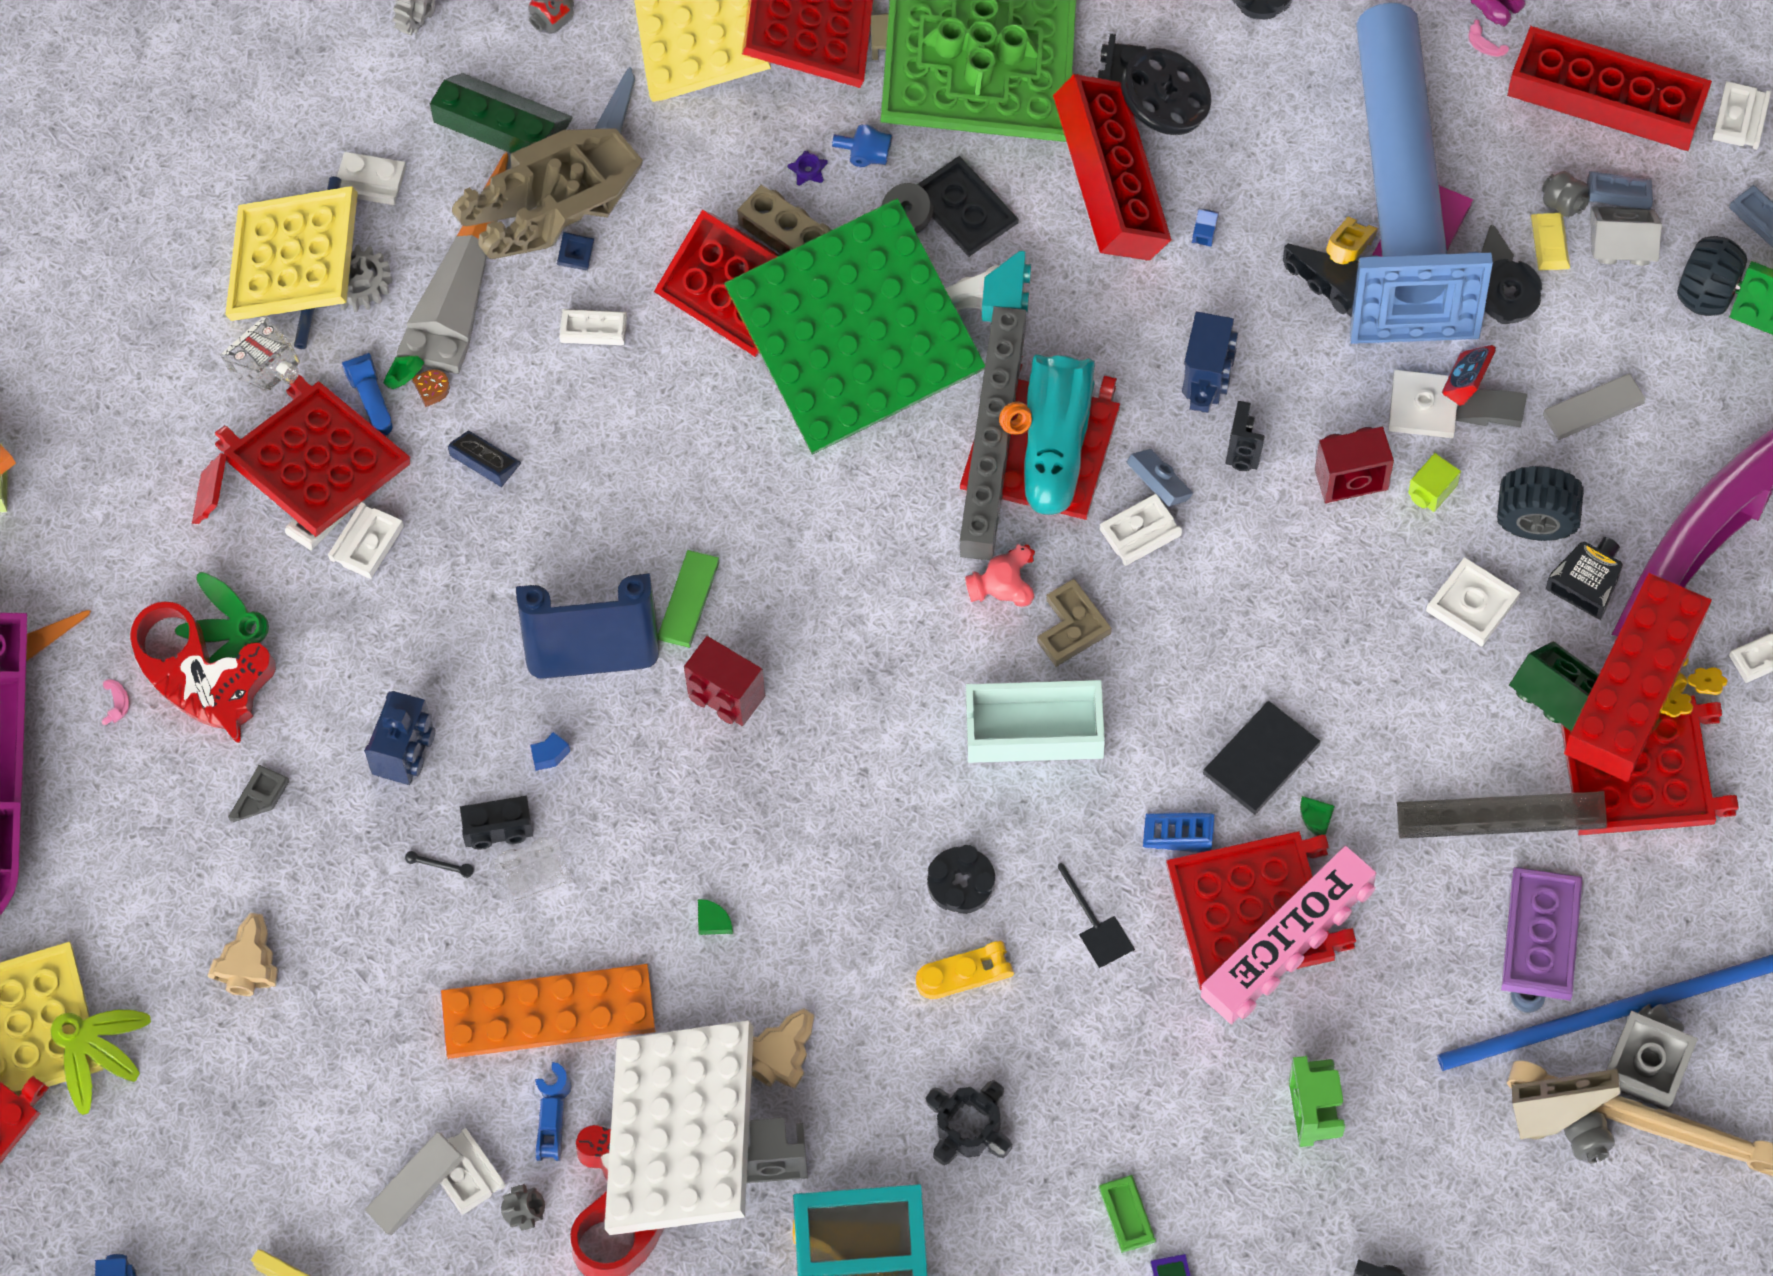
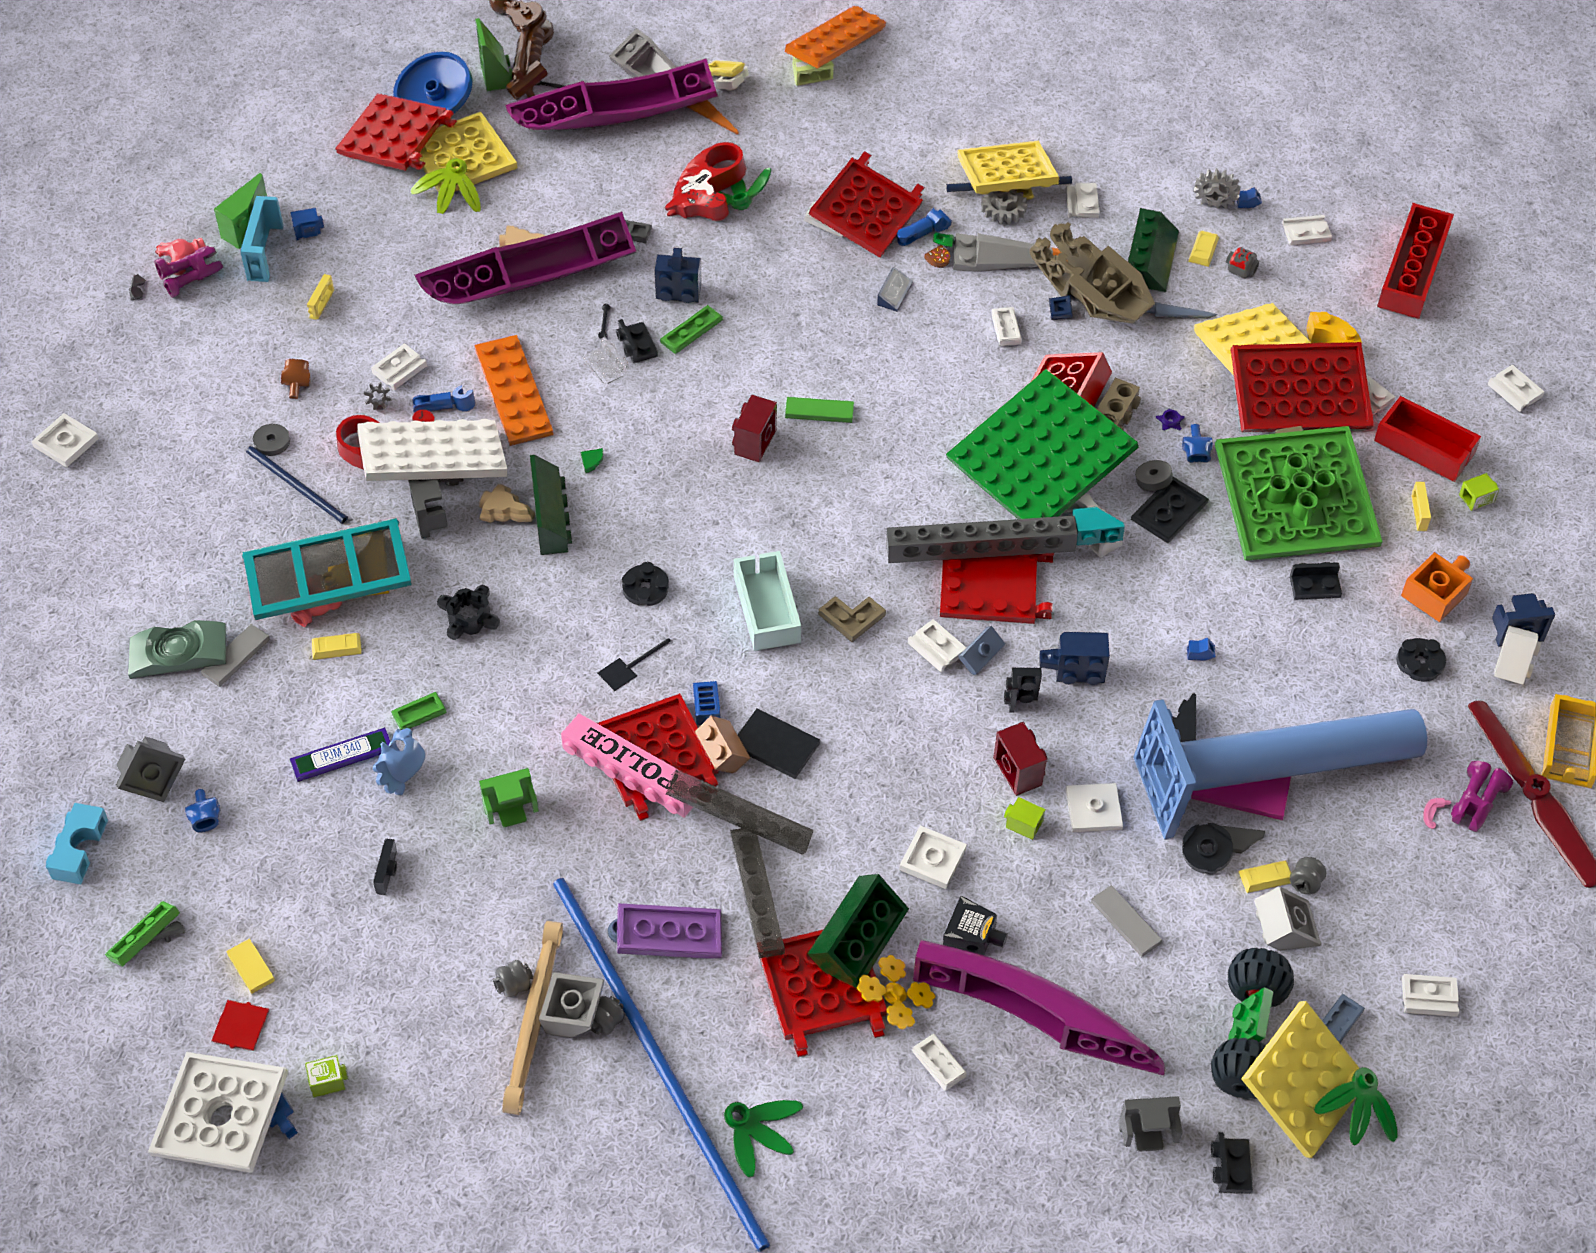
camera: 75 degrees right, 10 degrees down
bright pink piece [102,679,130,725] -> none
piece [192,453,227,524] -> none
clear torso [220,316,300,391] -> none
white plate [328,502,404,579] -> none
light grey tile [365,1132,465,1236] -> none
dark blue windscreen [516,573,659,679] -> none
blue piece [530,732,570,771] -> none
yellow plate [916,941,1014,999] -> none
coral animal [965,544,1035,607] -> none
orange plate [999,402,1032,434] -> none
teal piece [1024,354,1095,515] -> none
red brick [1053,74,1172,261] -> none
black wedge [1121,48,1211,135] -> none
green tile [1300,796,1335,836] -> none
yellow plate [1326,216,1378,264] -> none
slope [1442,345,1496,406] -> none
dark grey slope [1455,389,1527,428] -> none
black wheel [1497,466,1584,541] -> none
red brick [1507,26,1712,151] -> none
slope [1512,1069,1620,1140] -> none
red brick [1564,572,1712,782] -> none
sand blue plate [1587,171,1653,210] -> none
none -> medium blue piece [373,728,426,795]
none -> magenta slope [414,211,636,304]
none -> dark green slope [530,455,572,555]
none -> bright green tile [660,305,723,354]
none -> clear smoke plate [665,769,814,855]
none -> medium nougat brick [695,716,750,773]
none -> light yellow tile [1188,230,1219,267]

